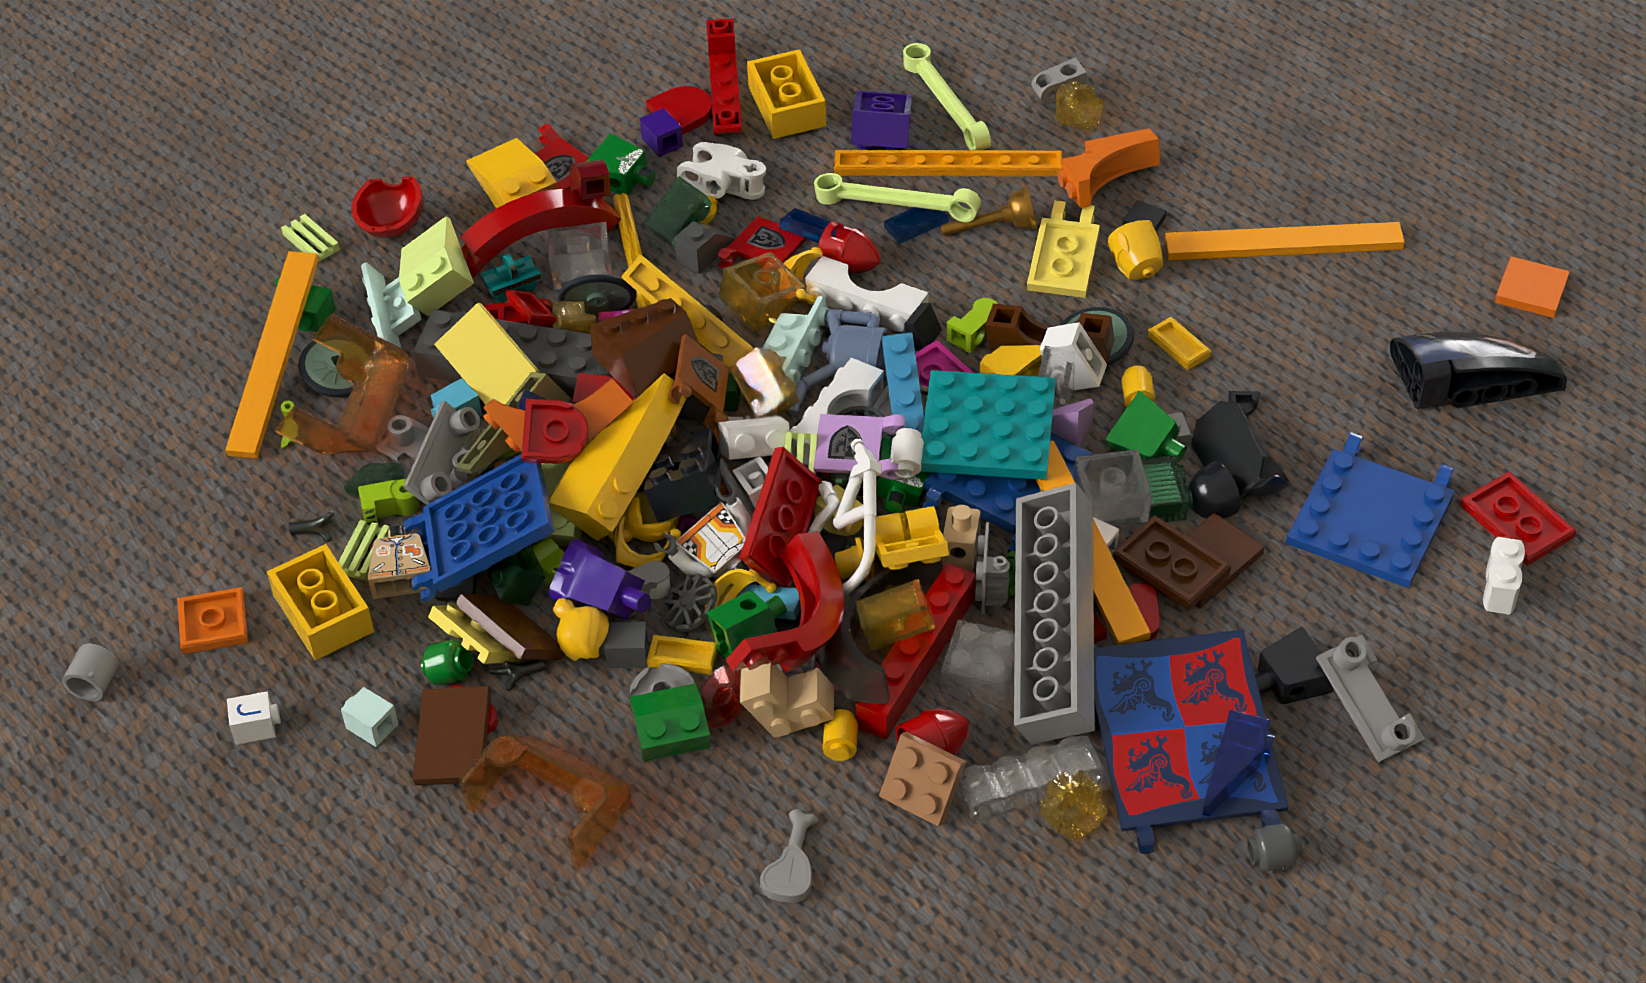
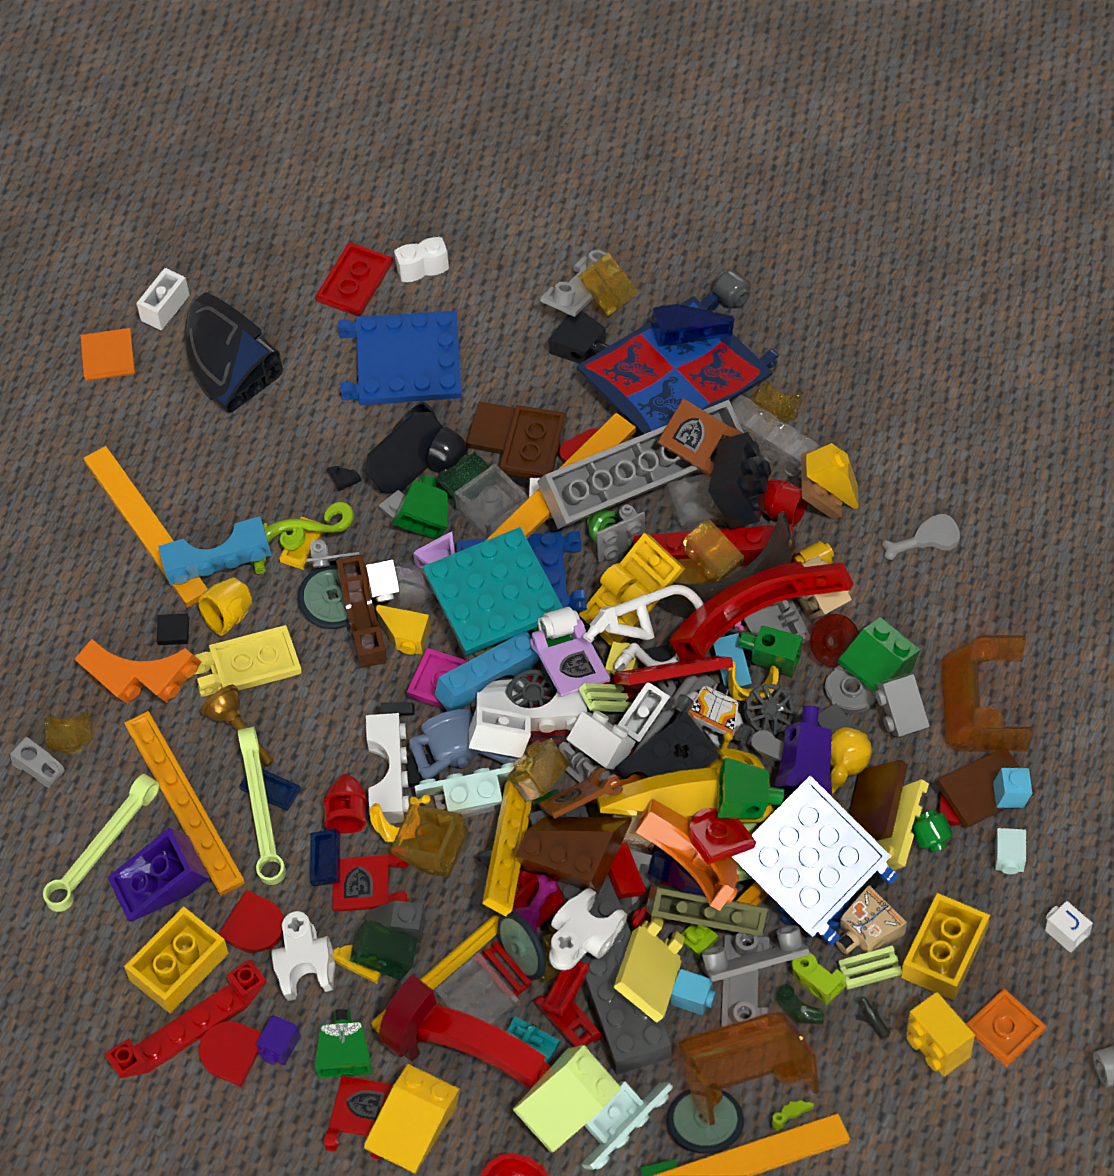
camera: 120 degrees left, 10 degrees up
yellow tile [646,635,718,675] -> none
yellow piece [835,537,875,582] -> none
tan torso [941,505,981,573] -> none
lime leg [946,298,998,354] -> none
yellow brick [1121,366,1155,407] -> none
none -> white brick [137,268,190,331]
none -> dark azure arch [158,516,272,585]
none -> red tile [218,889,284,954]
none -> lime plant [251,502,354,574]
none -> light grey hinge [306,539,361,569]
none -> white brick [469,706,531,758]
none -> white piece [549,888,627,970]
none -> clear yellow brick [578,252,639,316]
none -> dark orange flag [657,398,742,478]
none -> black brick [708,432,771,529]
none -> green torso [717,758,784,819]
none -> yellow slope [806,443,859,509]
none -> light grey brick [875,673,930,737]
none -> yellow brick [906,992,975,1077]
none -> medium azure brick [993,768,1032,808]

